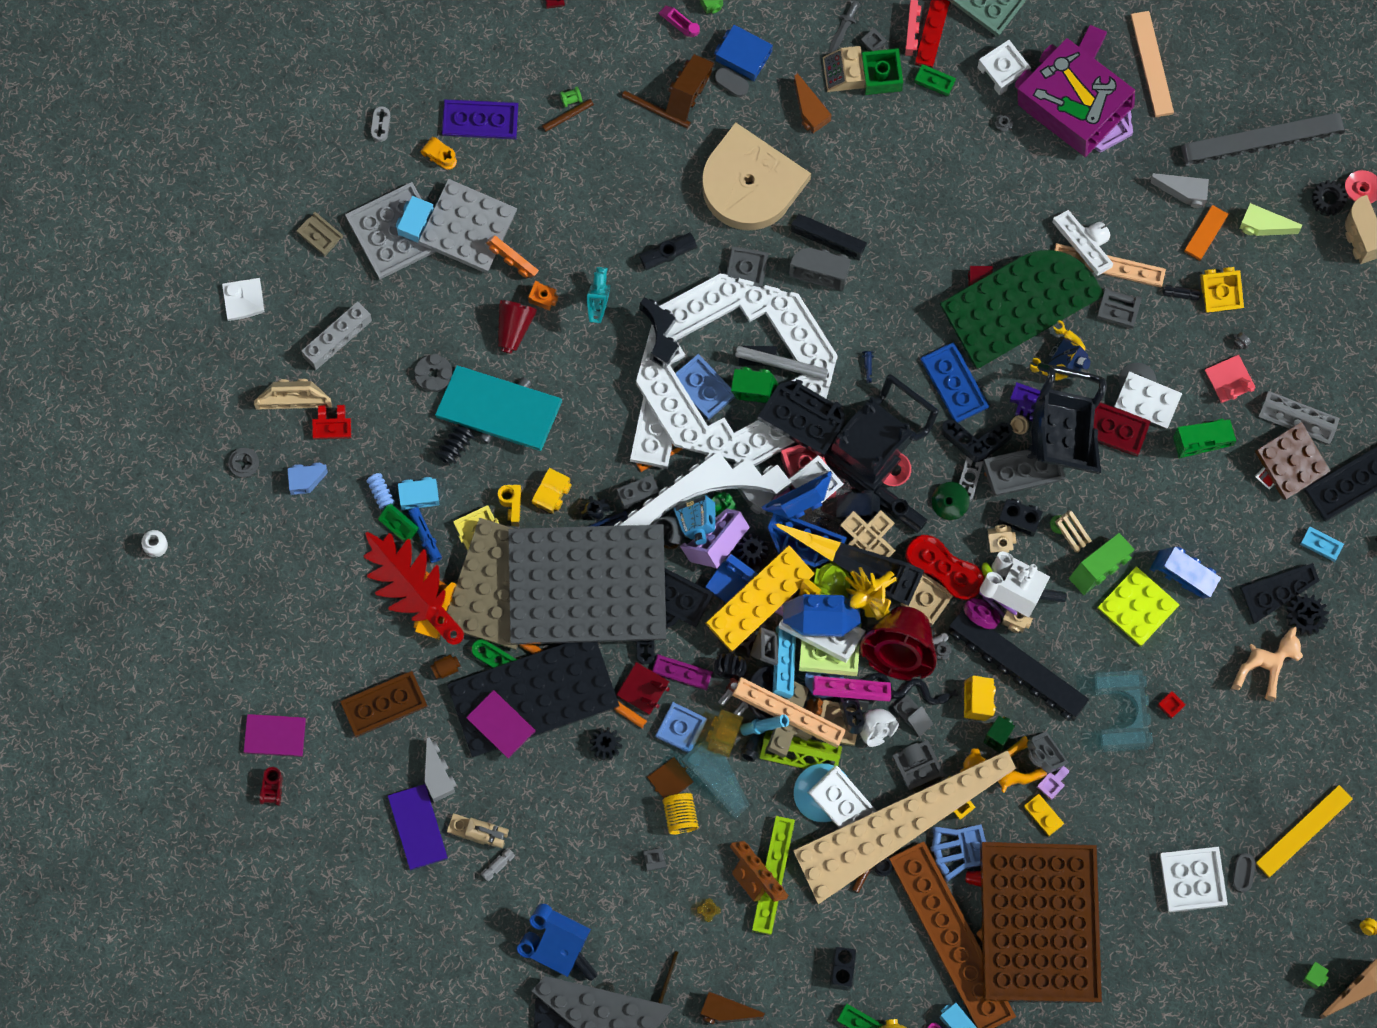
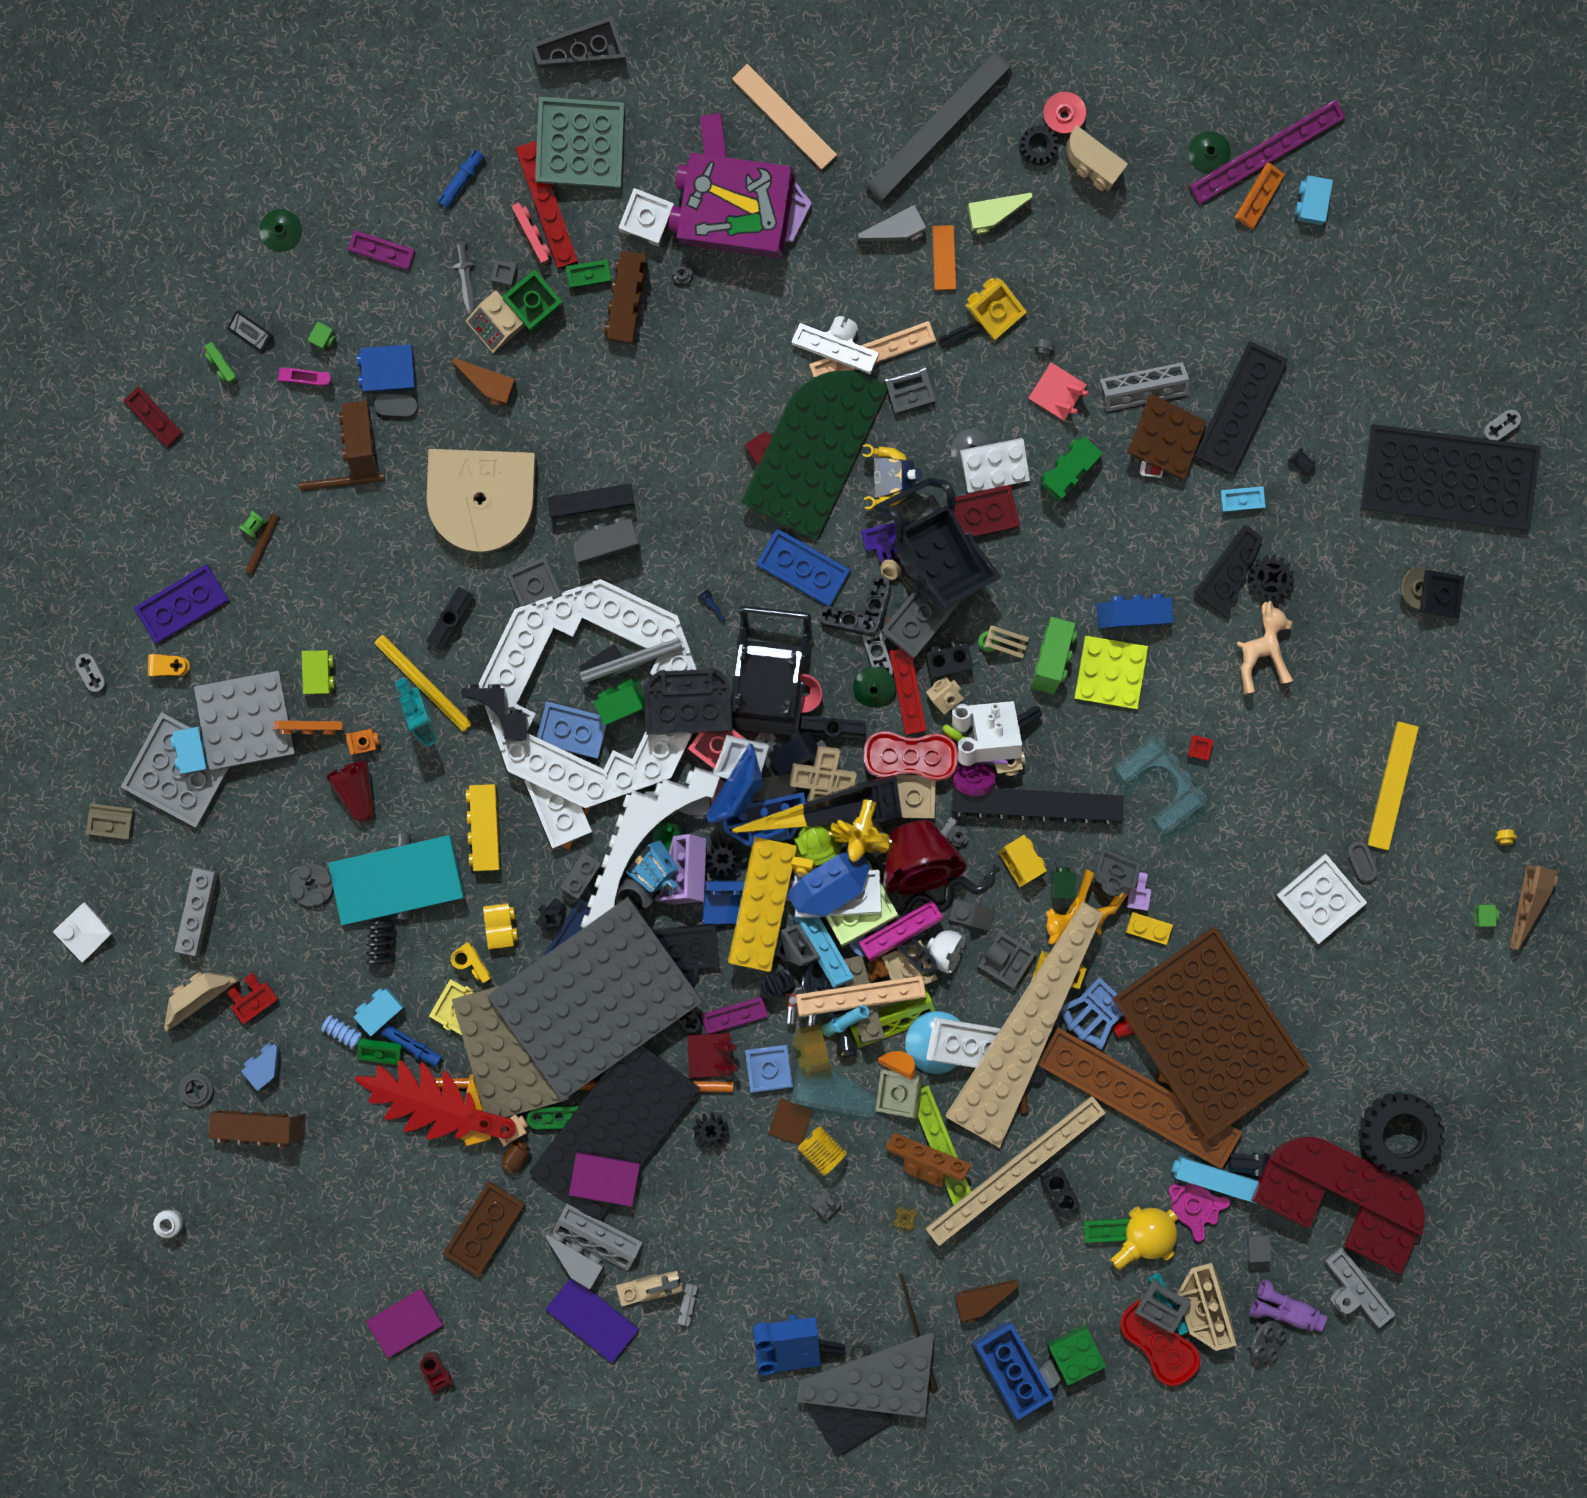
camera: 25 degrees left, 15 degrees up
none -> reddish brown wedge [208,1111,305,1147]
none -> lime brick [302,650,335,694]
none -> yellow axle [375,635,472,731]
none -> yellow brick [466,784,500,871]
none -> light nougat brick [499,1114,528,1146]
none -> light grey fence [552,1204,643,1271]
none -> reddish brown wedge [604,250,648,345]
none -> tile [875,1069,923,1118]
none -> orange tile [878,1051,916,1080]
none -> red plate [889,649,926,735]
none -> tan plate [925,1096,1105,1246]

